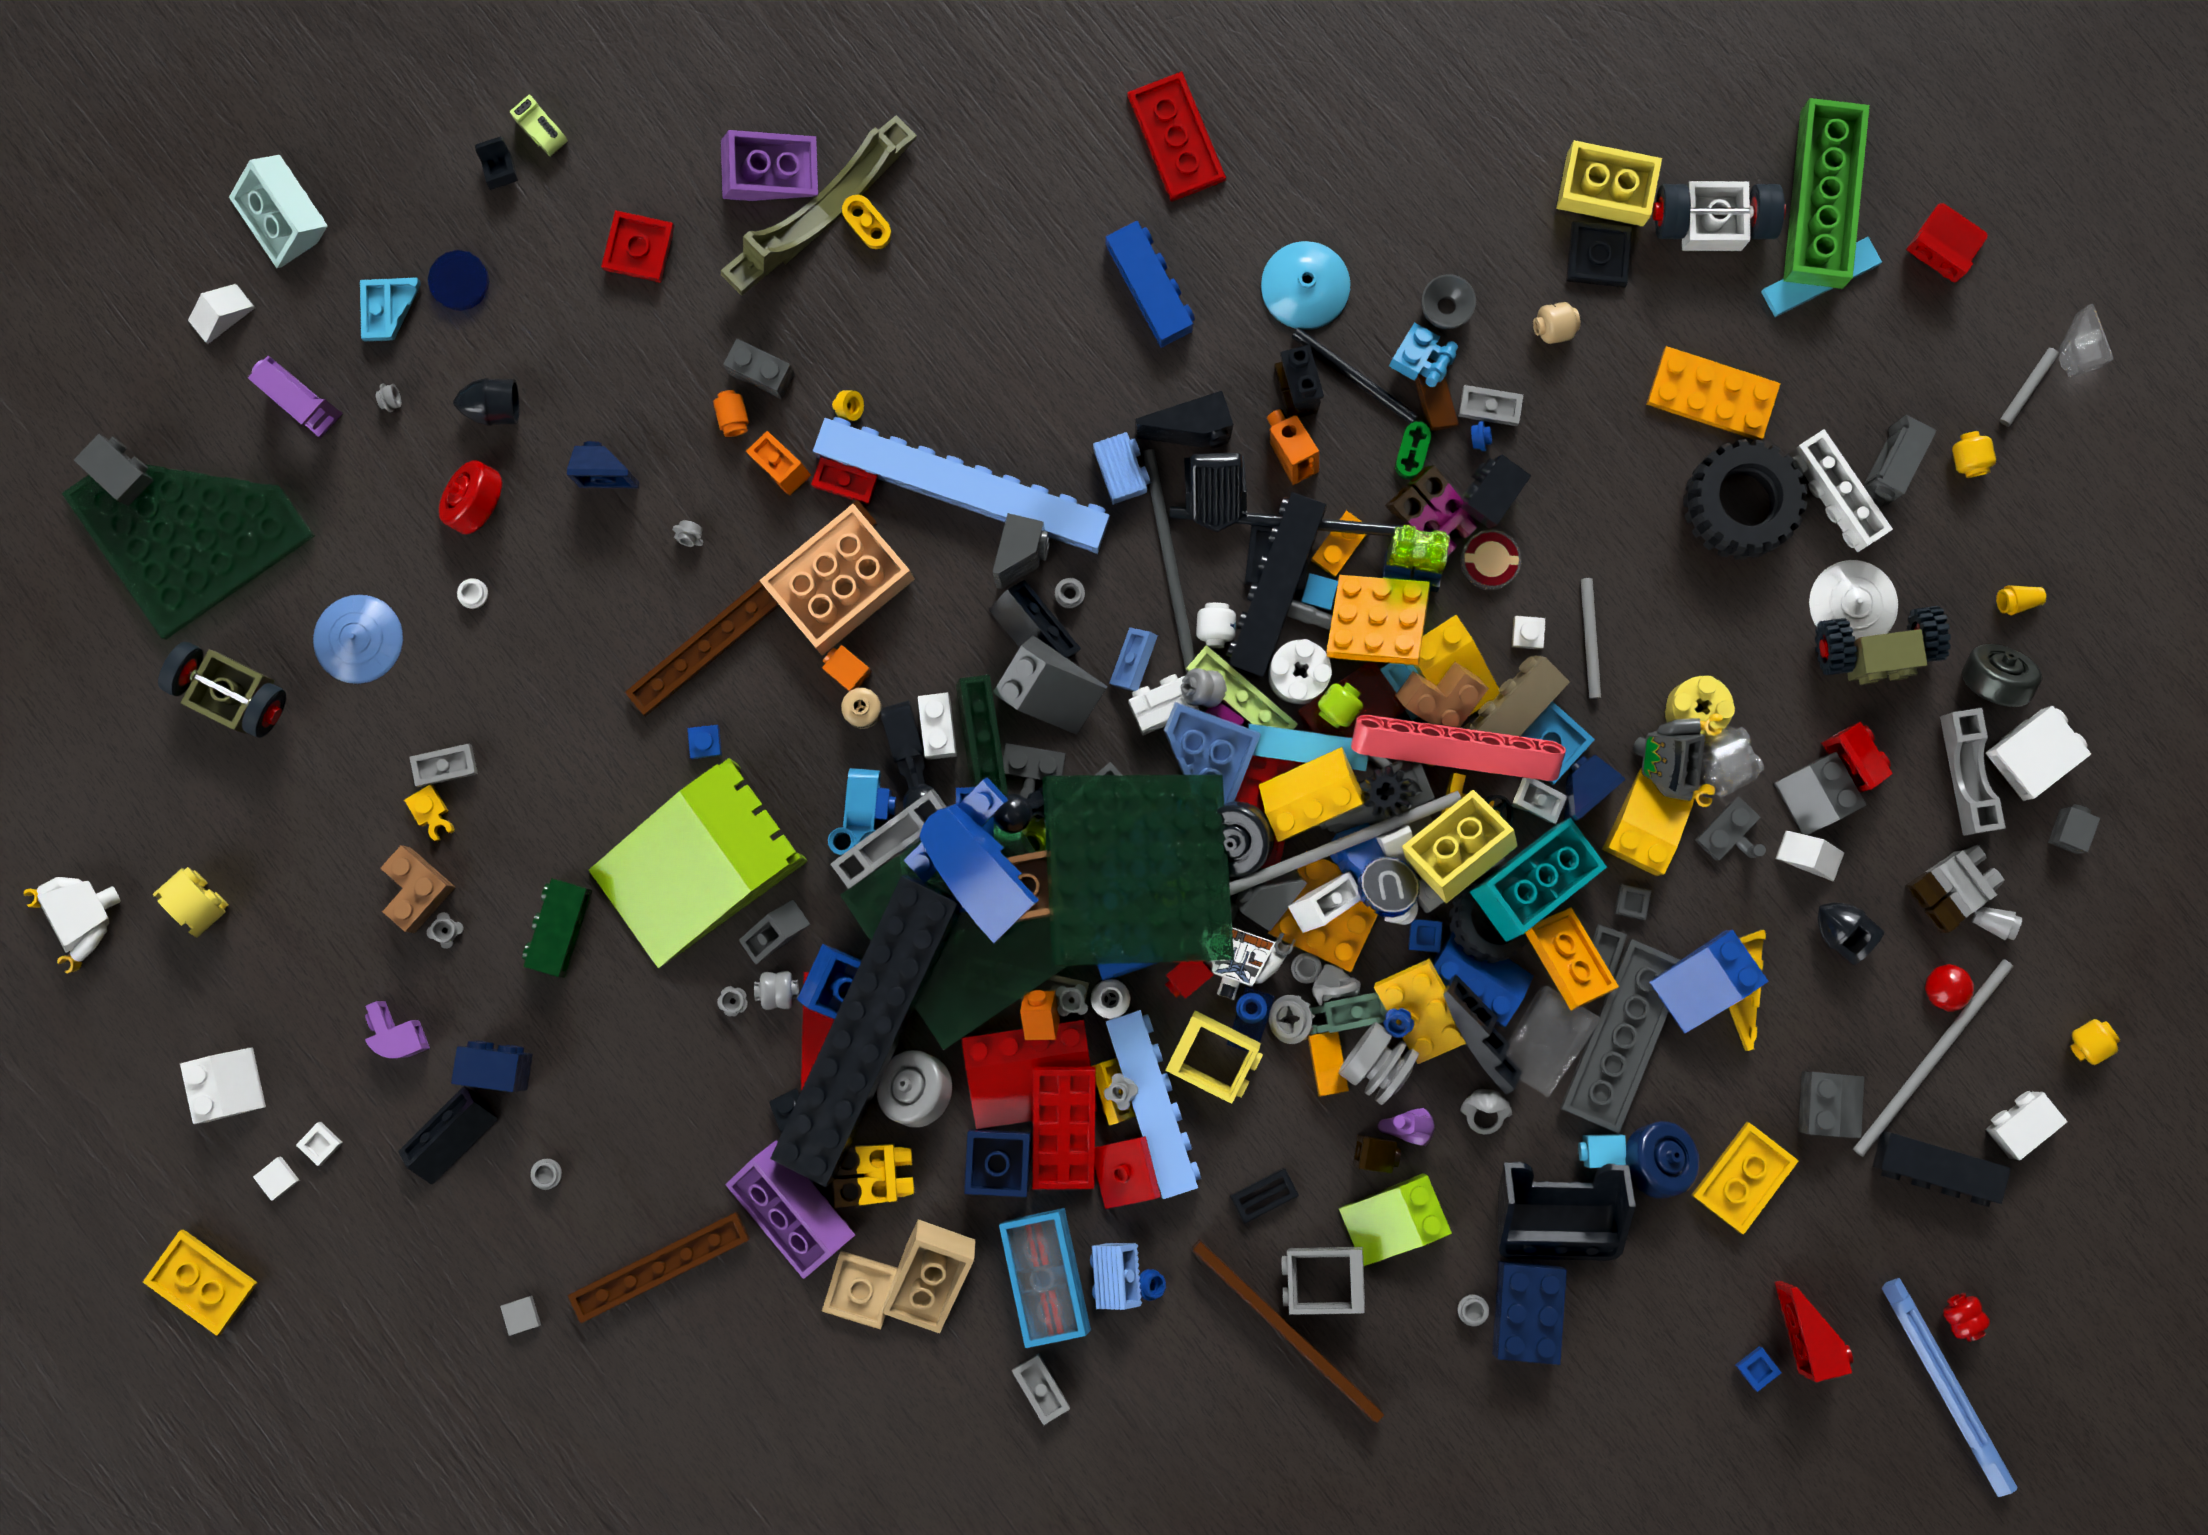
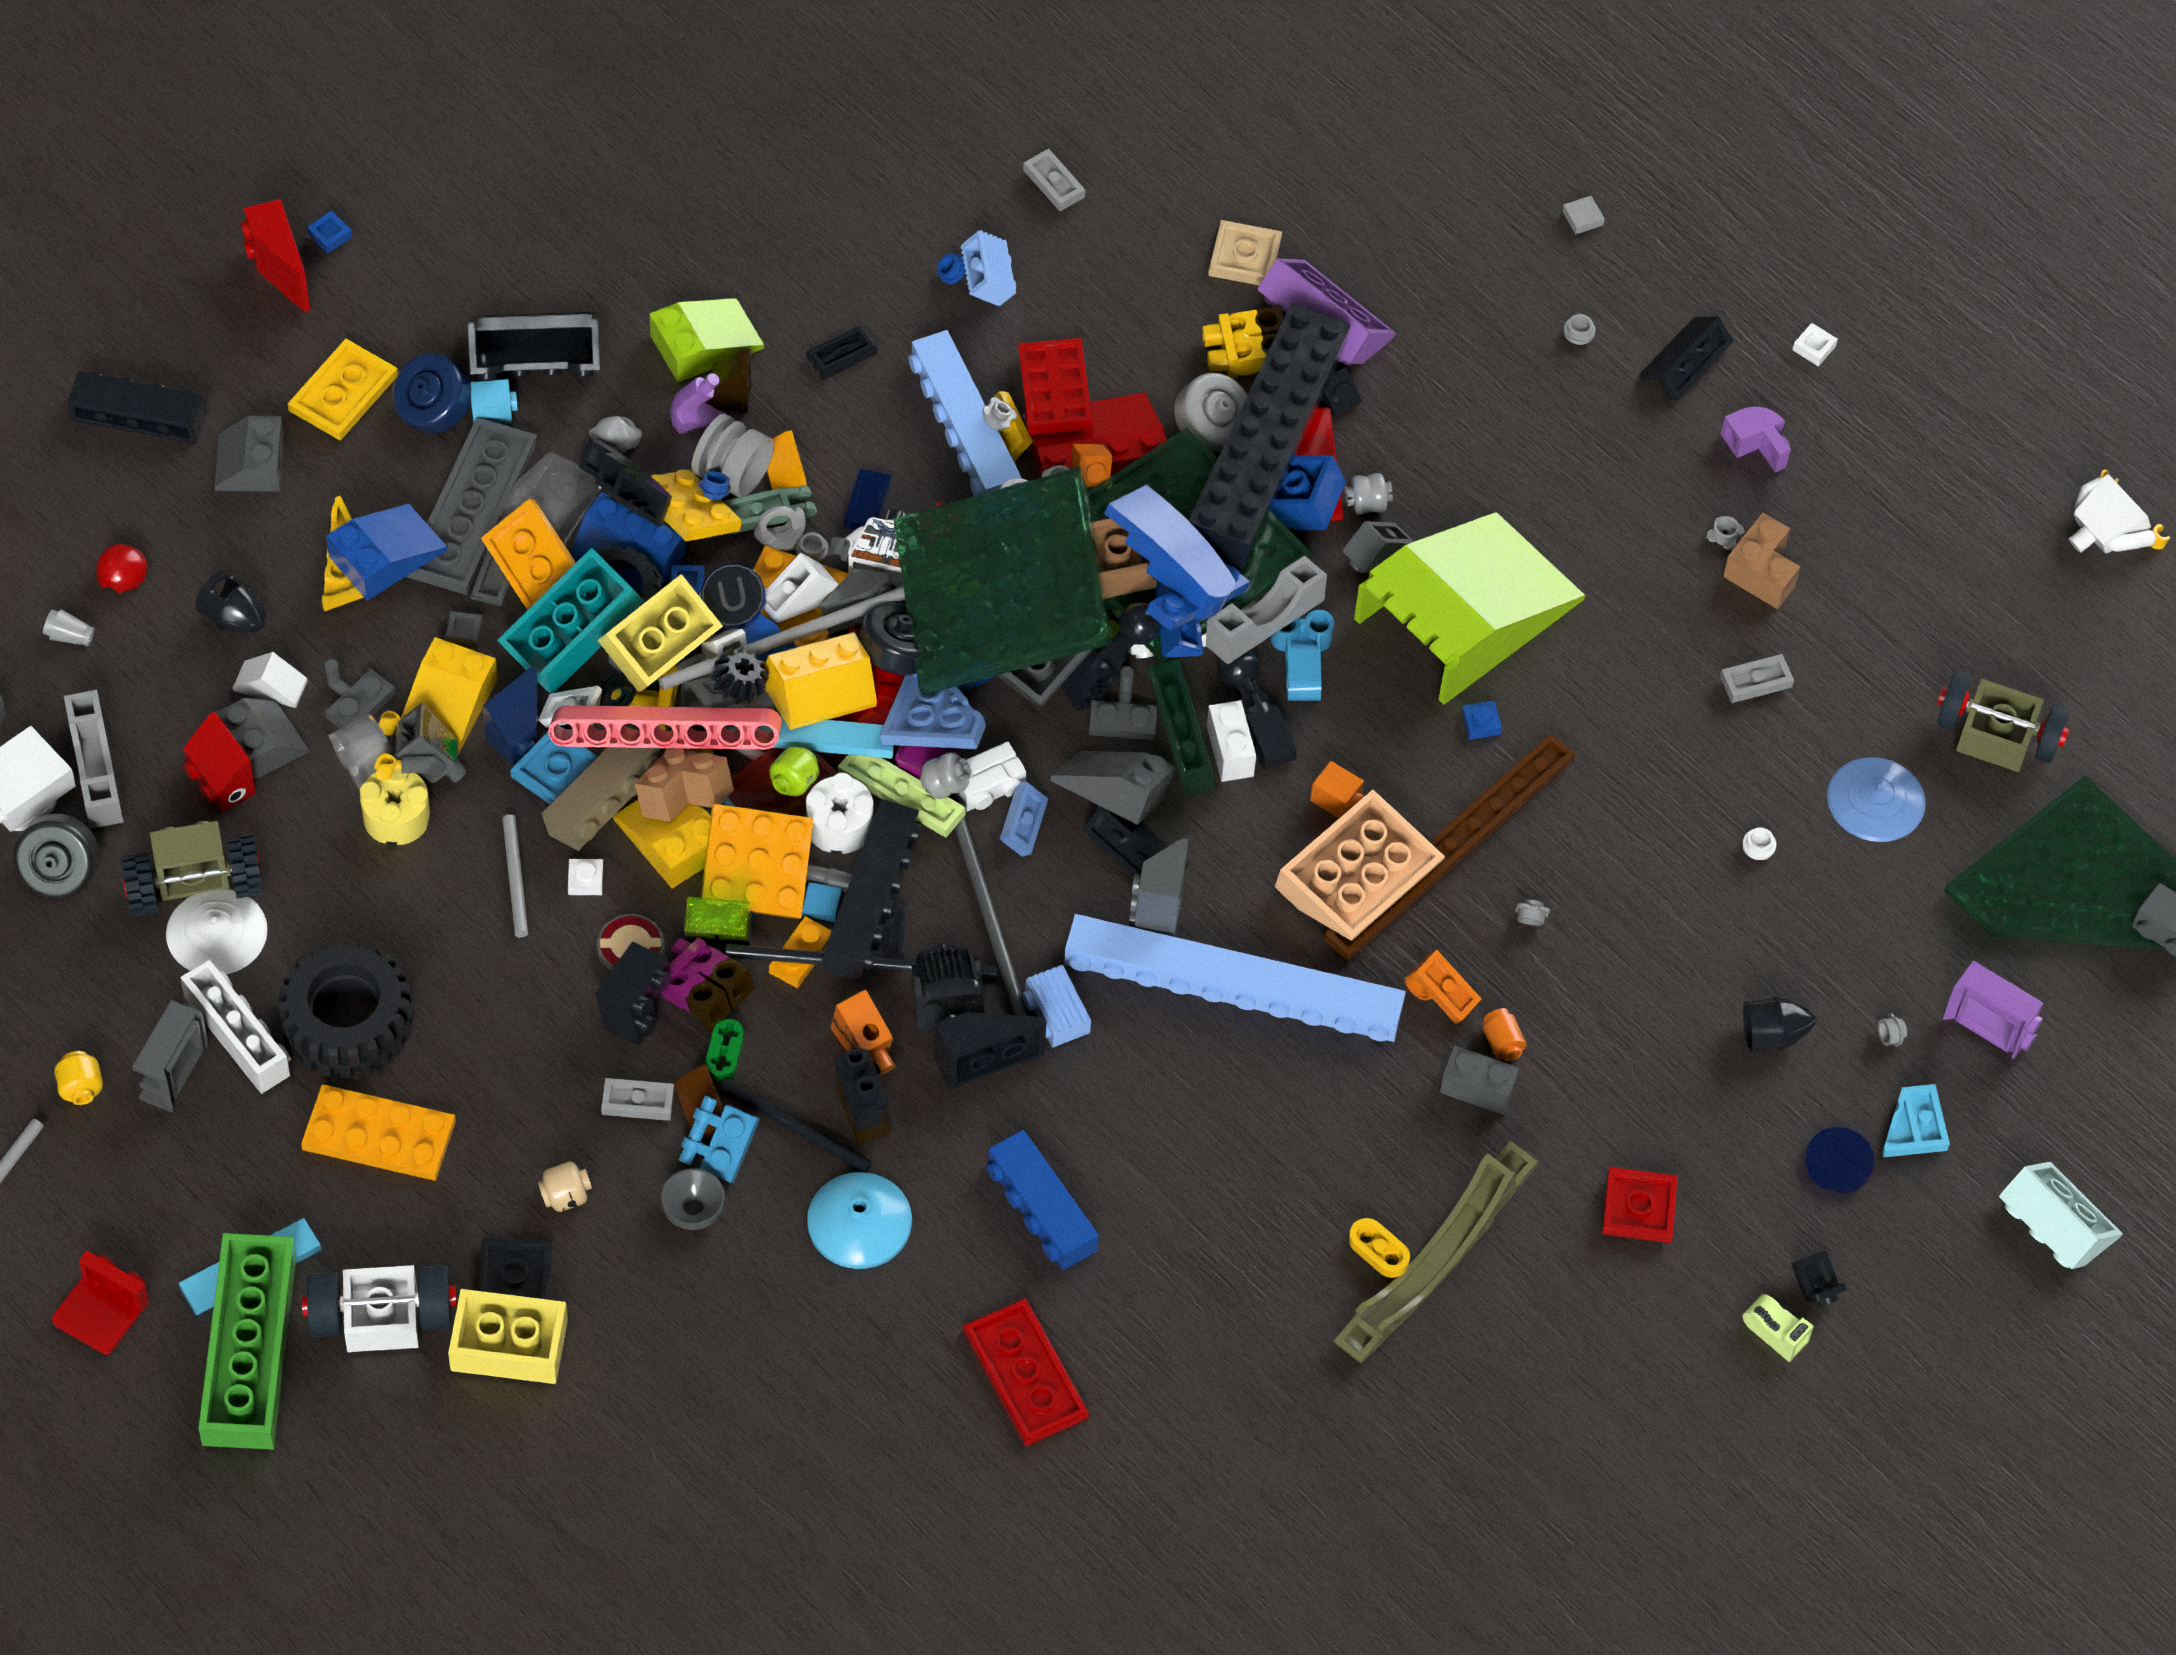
camera: 170 degrees right, 25 degrees down
yellow plate [143,1230,258,1336] -> none
light yellow brick [153,867,229,938] -> none
white slope [180,1048,266,1124] -> none
white slope [188,284,255,344] -> none
white tile [253,1157,300,1201] -> none
yellow plate [404,784,454,842] -> none
red wheel [439,460,502,534] -> none
dark blue brick [451,1041,533,1092] -> none
dark green brick [522,878,593,978] -> none
dark blue slope [567,441,639,488] -> none
reddish brown plate [567,1212,750,1324] -> none
light grey plate [717,986,748,1016] -> none
medium lavender slope [721,130,818,201] -> none
red plate [811,457,879,505] -> none
yellow tile [832,390,864,421] -> none
tan head [841,688,882,729] -> none
blue plate [875,788,897,821] -> none
tan slope [882,1219,975,1333] -> none
dark blue brick [964,1130,1031,1197] -> none
clear brick [999,1208,1091,1348] -> none
light grey plate [1055,578,1085,608] -> none
red plate [1094,1136,1161,1209] -> none
light yellow window [1165,1010,1263,1104] -> none
reddish brown tile [1192,1239,1384,1423] -> none
white head [1196,603,1236,648] -> none
blue plate [1236,993,1267,1024] -> none
light grey gear [1269,995,1315,1044] -> none
light grey window [1282,1247,1365,1315] -> none
light grey plate [1457,1294,1489,1326] -> none
blue plate [1471,421,1492,451] -> none
dark blue brick [1492,1261,1567,1365] -> none
light grey piece [1853,959,2014,1157] -> none
medium blue piece [1882,1277,2018,1497] -> none
light grey hips [1905,845,2005,933] -> none
red piece [1943,1293,1990,1342] -> none
white brick [1986,1091,2067,1160] -> none
yellow cone [1996,585,2046,615] -> none

